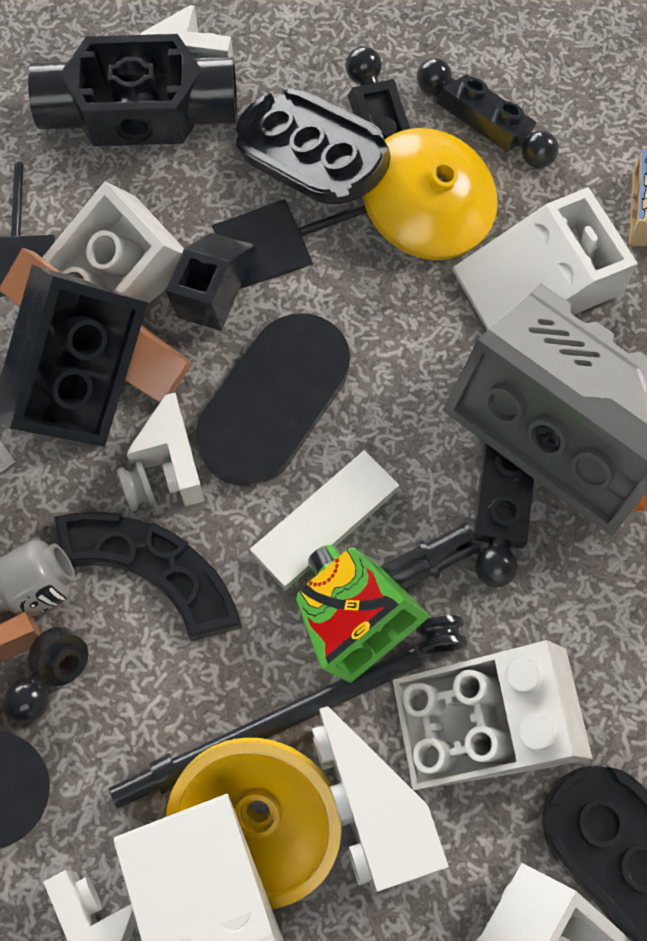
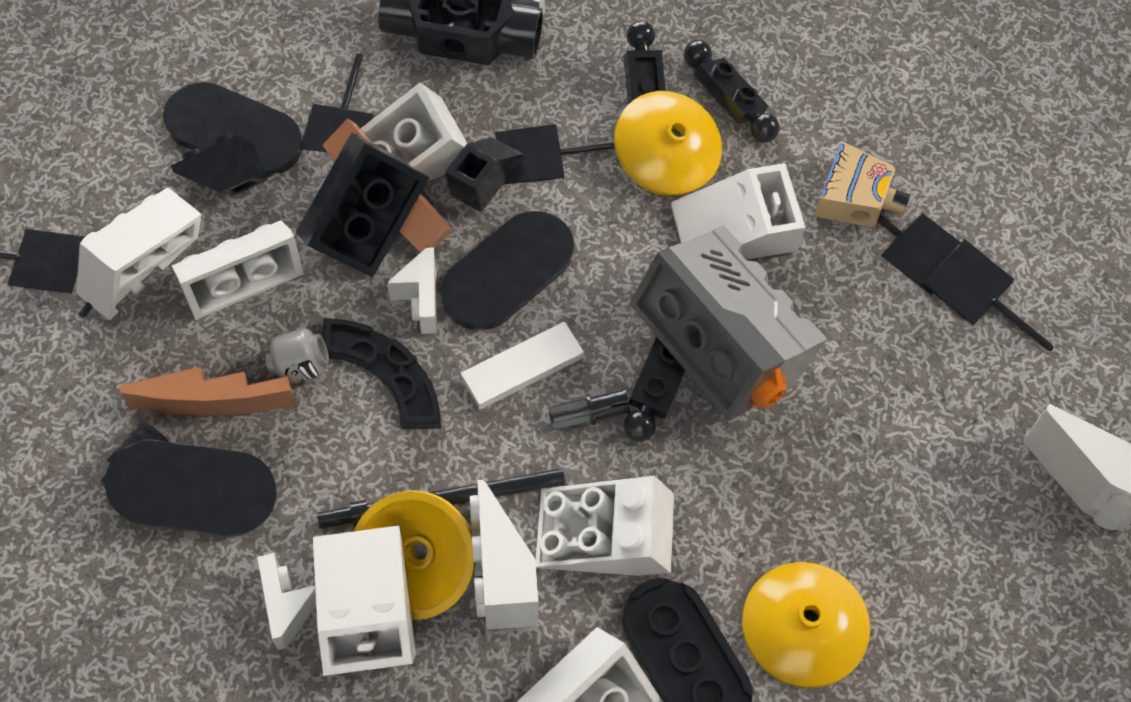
camera: 10 degrees right, 5 degrees down
black plate [4,627,89,723] -> none
light grey bush [117,461,157,512] -> none
black tile [236,88,390,204] -> none
torso [296,545,429,683] -> none
black bush [415,615,467,654] -> none

